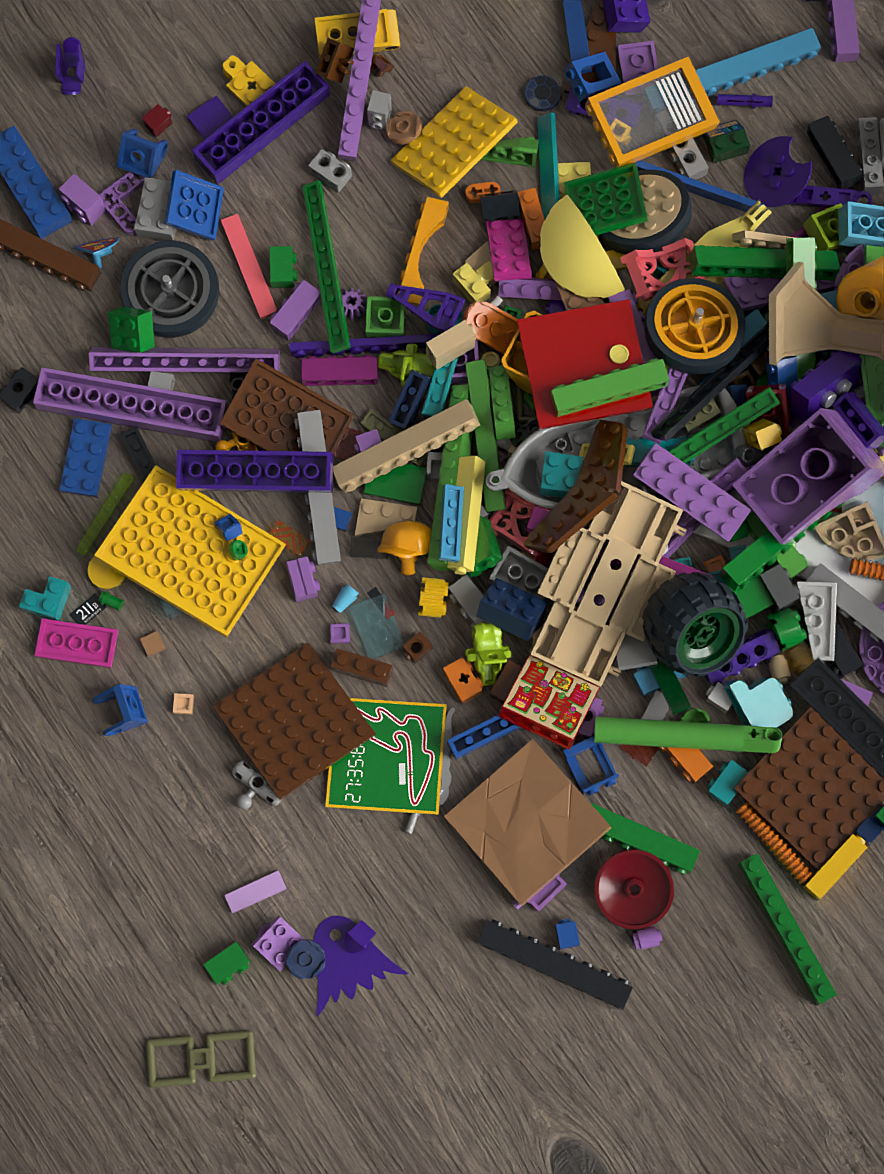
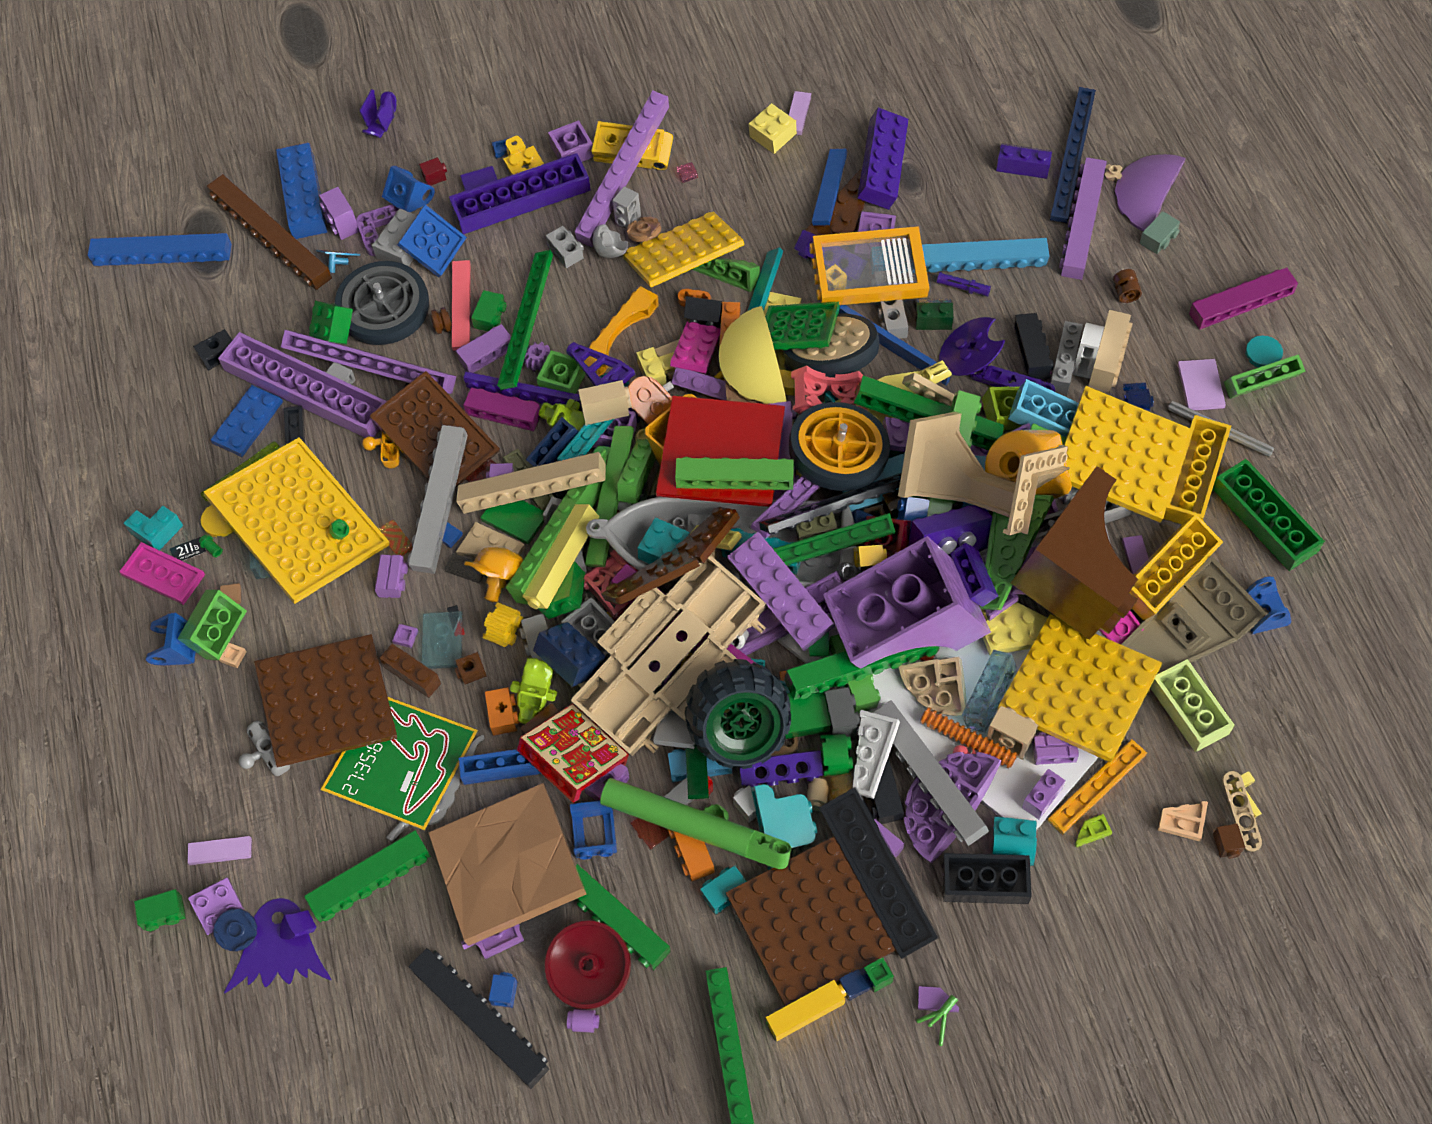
camera: 20 degrees right, 15 degrees down
olive bar [146,1030,256,1088] -> none
dark purple brick [176,450,333,493] -> none
blue slope [214,514,242,542] -> none
reddish brown brick [315,38,355,83] -> none
medium azure cone [332,584,359,613] -> none
reddish brown tile [370,54,394,77] -> none
dark azure plate [439,484,464,563] -> none
tile [524,75,560,112] -> none
blue panel [563,52,622,103] -> none
light yellow piece [609,345,629,364] -> none
orange piece [736,802,812,884] -> none
none -> bright green brick [177,590,247,660]
none -> green brick [304,830,431,922]
none -> reddish brown wheel [430,307,452,334]
none -> blue tile [492,139,507,159]
none -> medium lavender brick [548,120,594,162]
none -> light grey piece [592,224,628,258]
none -> clear pink tile [676,162,698,183]

